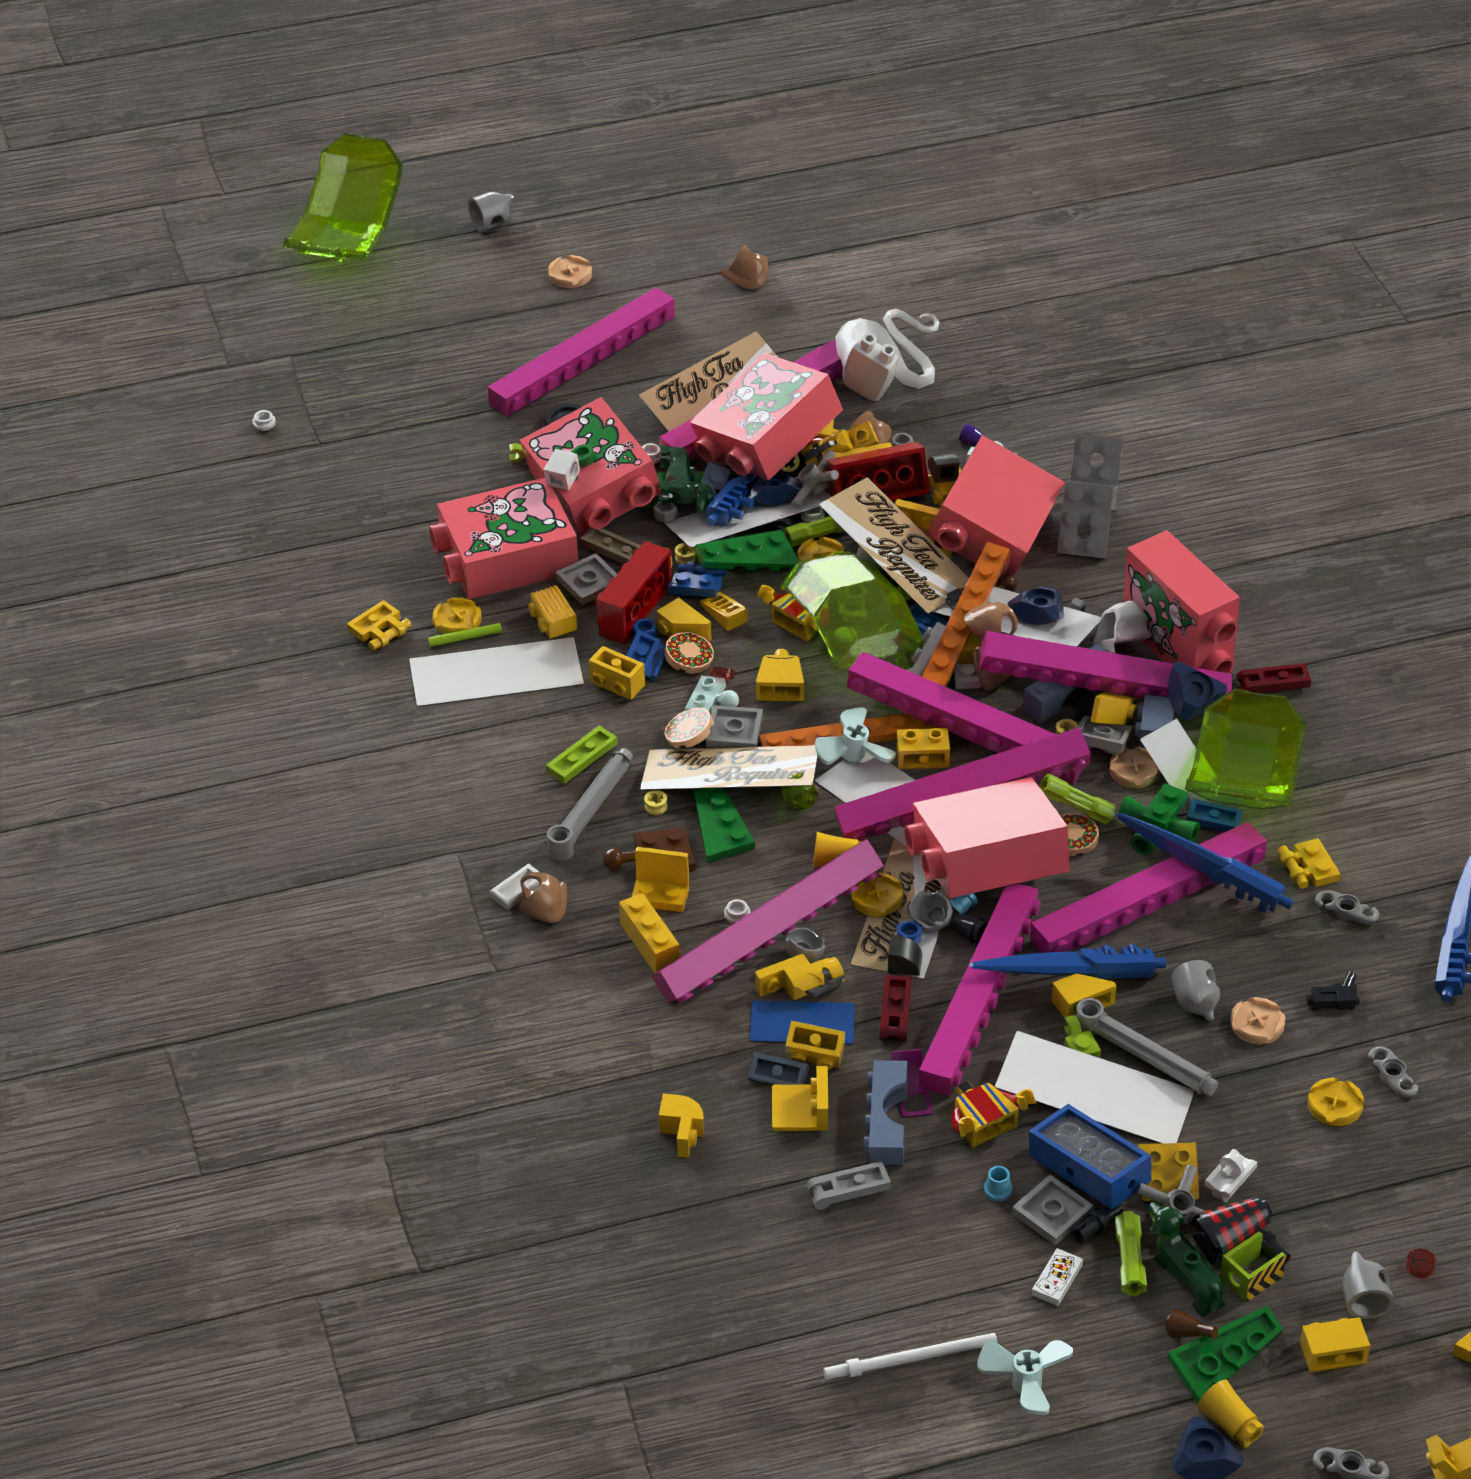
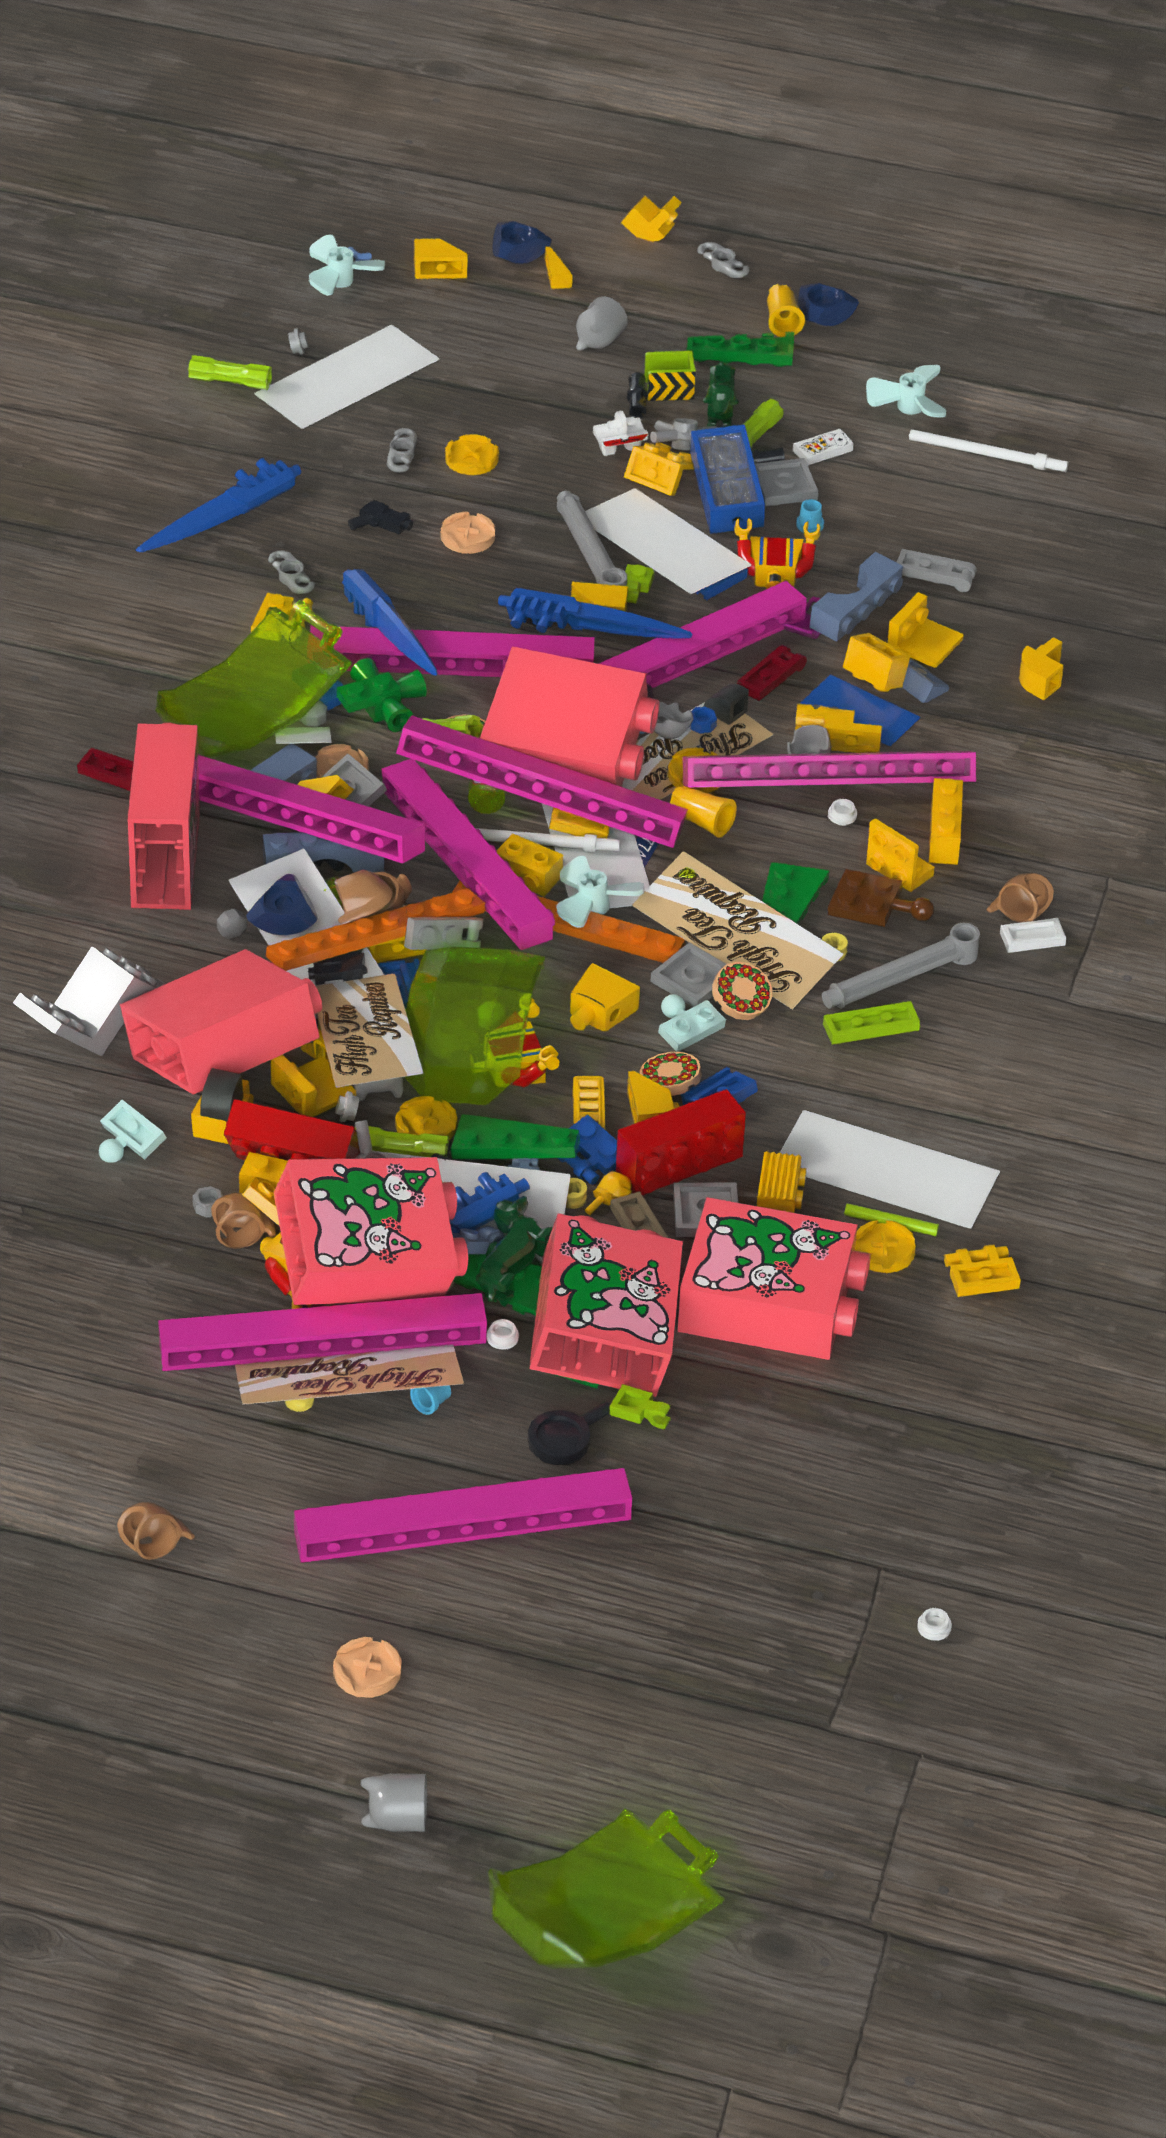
camera: 150 degrees left, 0 degrees up
white brick [544,449,580,491] -> none
green tile [571,444,595,467] -> none
yellow brick [589,646,645,700] -> none
clear red tile [710,666,735,680] -> none
white hips [835,309,940,401] -> none
dark purple hose [959,423,984,445] -> none
white piece [1093,601,1151,653] -> none
reddish brown cone [1166,1309,1218,1339] -> none
dark blue hat [1168,661,1227,720] -> none
light grey piece [1171,960,1220,1022] -> none
black cone [1188,1197,1272,1268] -> none
yellow brick [1300,1317,1370,1372] -> none
clear red tile [1406,1248,1436,1278] -> none

